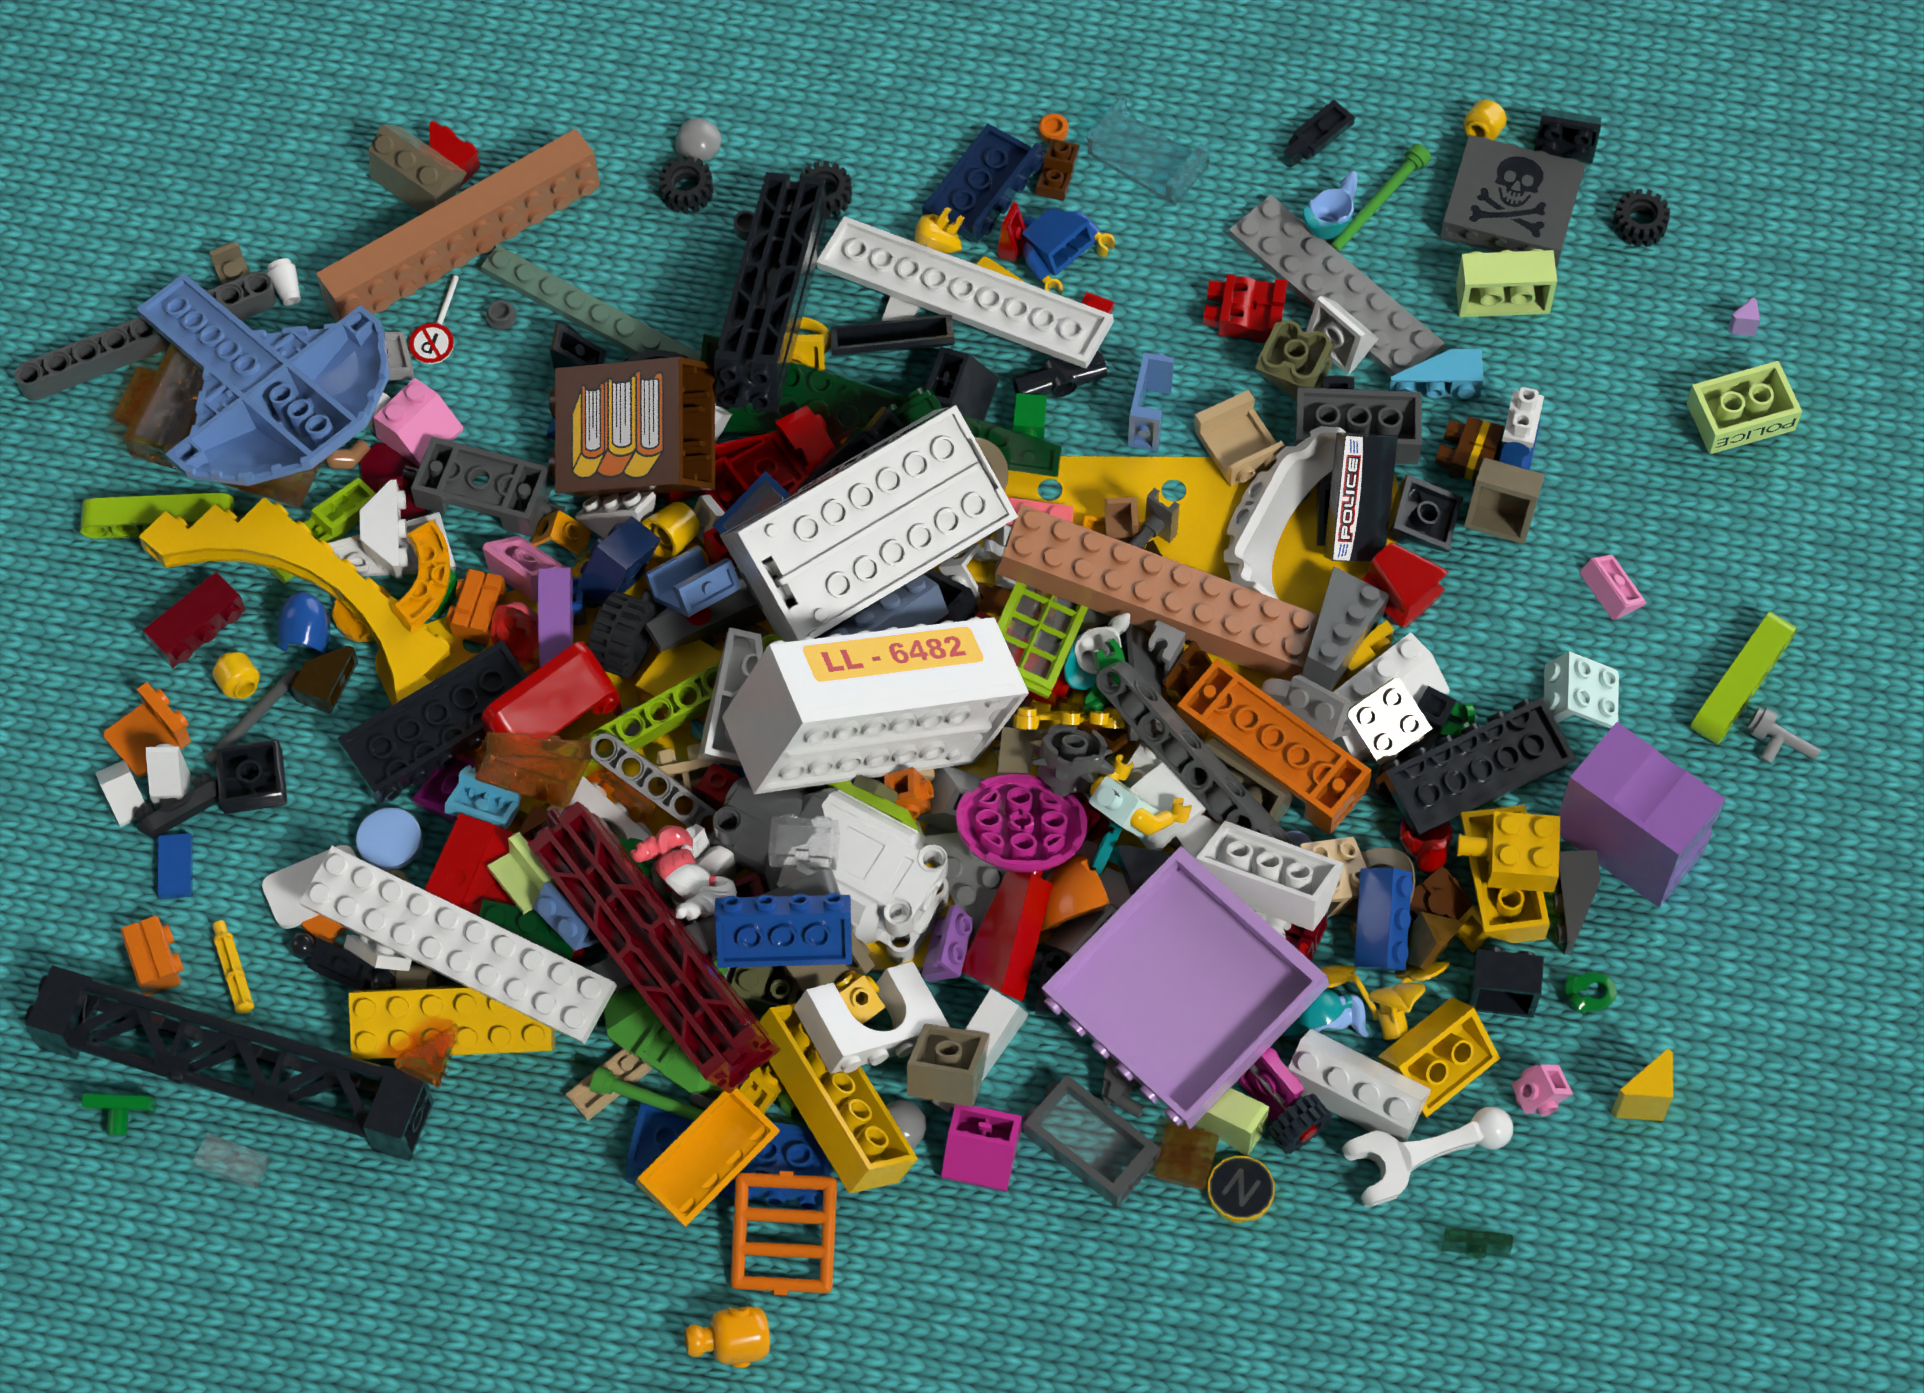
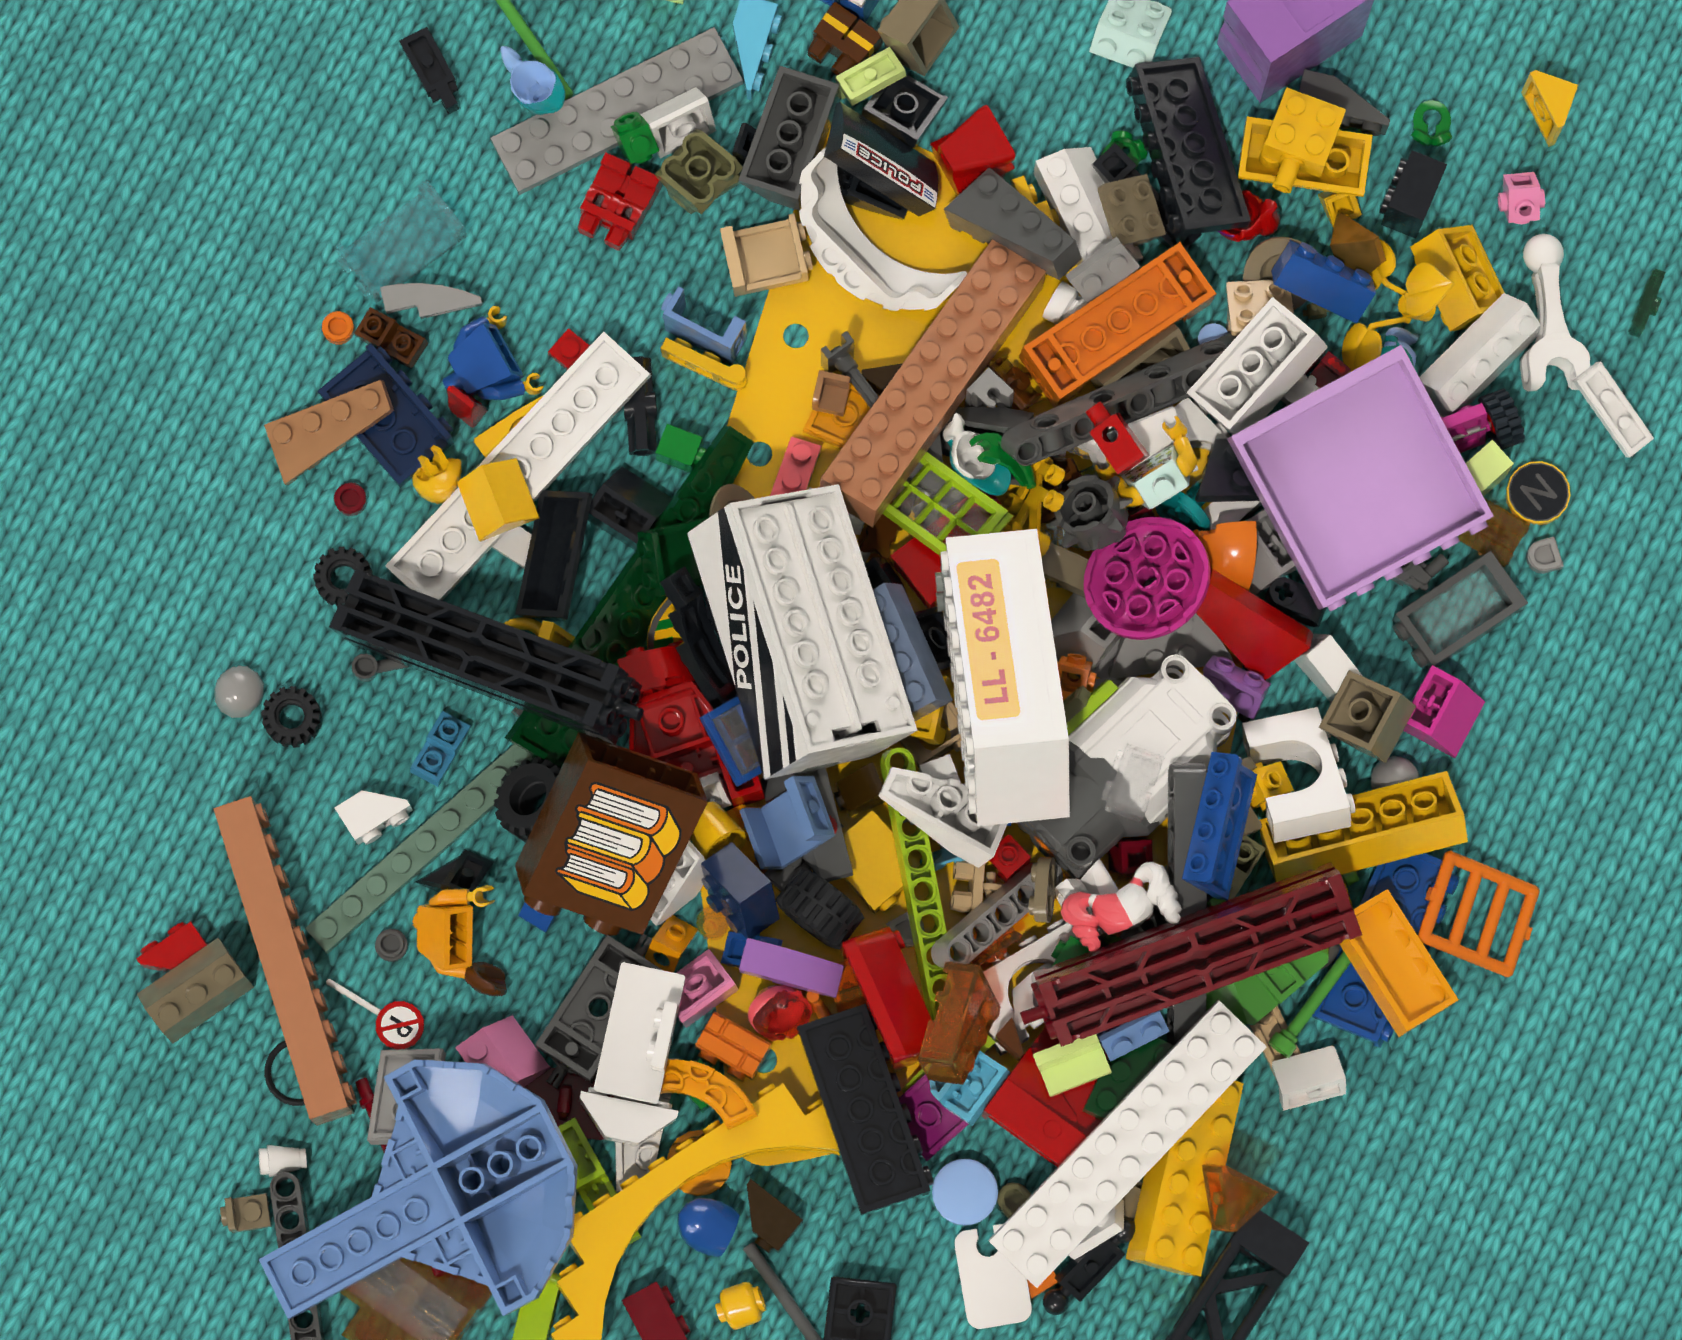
camera: 75 degrees left, 15 degrees up
light orange piece [684,1306,770,1368] -> none
reddish brown piece [1410,866,1473,920] -> none
none -> medium nougat wing [264,380,394,485]
none -> dark red tile [334,483,367,516]
none -> white slope [335,790,413,845]
none -> light grey slope [380,283,483,319]
none -> dark azure slope [410,711,471,787]
none -> light orange torso [412,885,507,996]
none -> yellow slope [457,458,540,542]
none -> white bracket [594,962,685,1104]
none -> green brick [610,112,660,164]
none -> yellow plate [660,337,747,391]
none -> yellowish green panel [835,47,906,106]
none -> dark tan plate [1028,857,1056,923]
none -> red torso [1085,401,1150,475]
none -> white panel [1272,1046,1346,1111]
none -> light grey tile [1526,536,1564,574]
none -> white tile [1573,362,1654,458]

